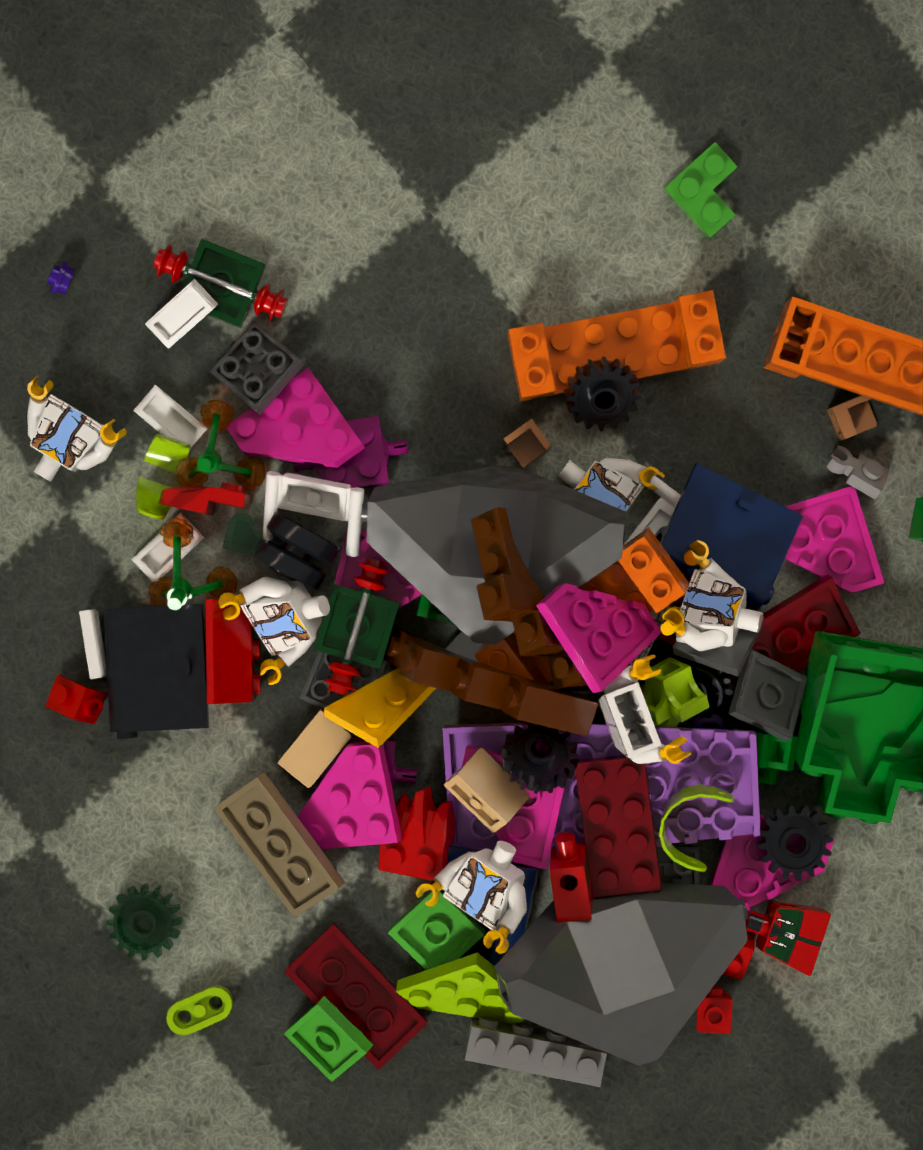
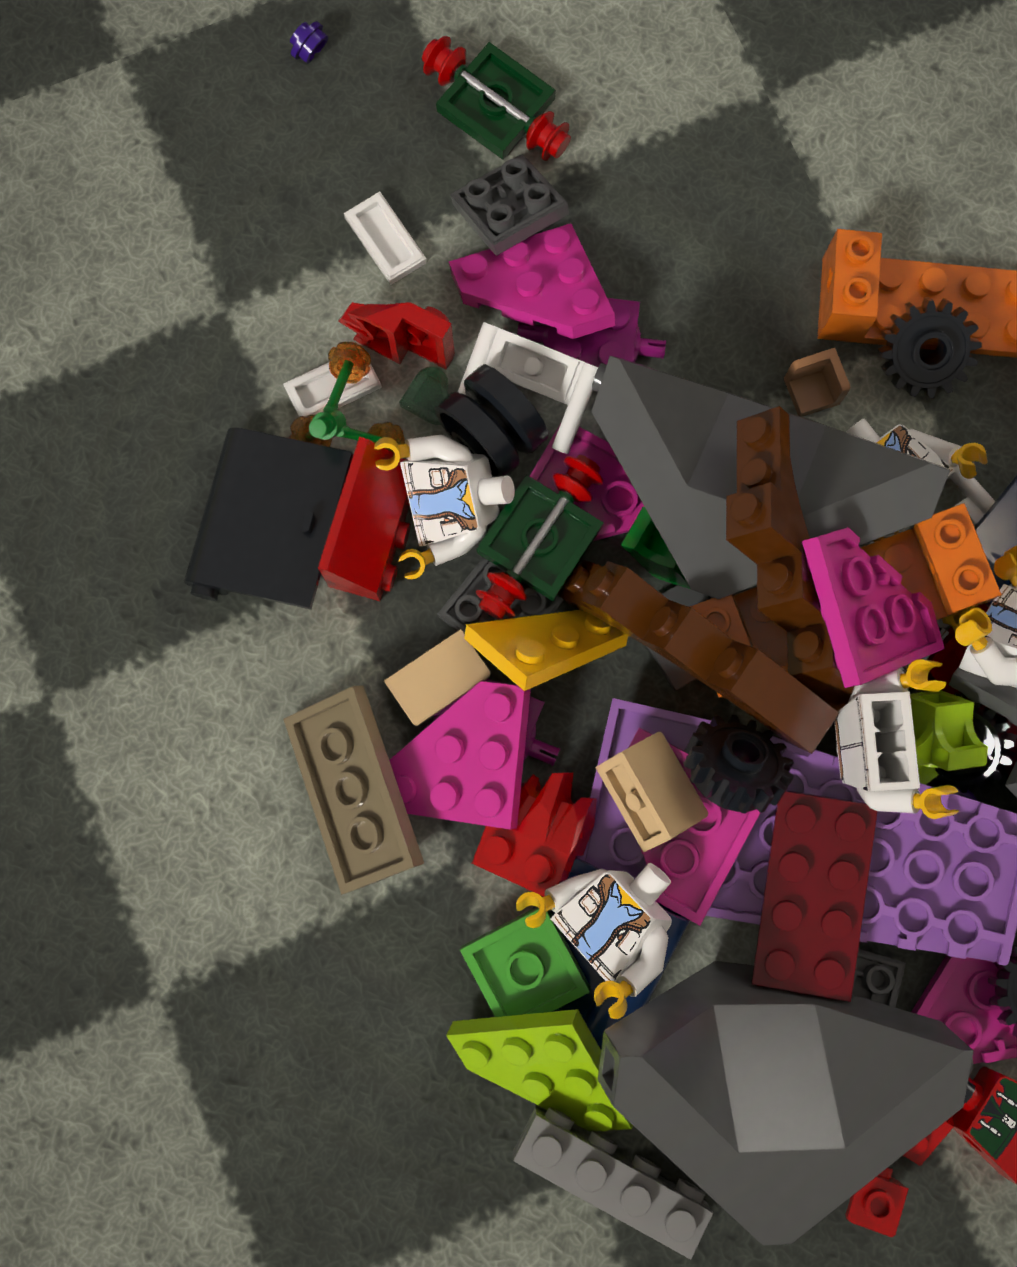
camera: 15 degrees right, 10 degrees down
torso [27,375,127,482] -> none
red bracket [45,674,107,724] -> none
white tile [79,609,107,679] -> none
clear green gear [106,883,183,960] -> none
lime piece [135,434,190,520] -> none
white tile [145,279,218,349] -> none
lime plate [166,985,233,1035] -> none
clear orange plant [176,400,266,491] -> none
dark red plate [284,922,428,1070] -> none
bright green plate [284,996,373,1082] -> none
red torso [549,832,593,923] -> none
lime piece [659,784,735,872] -> none

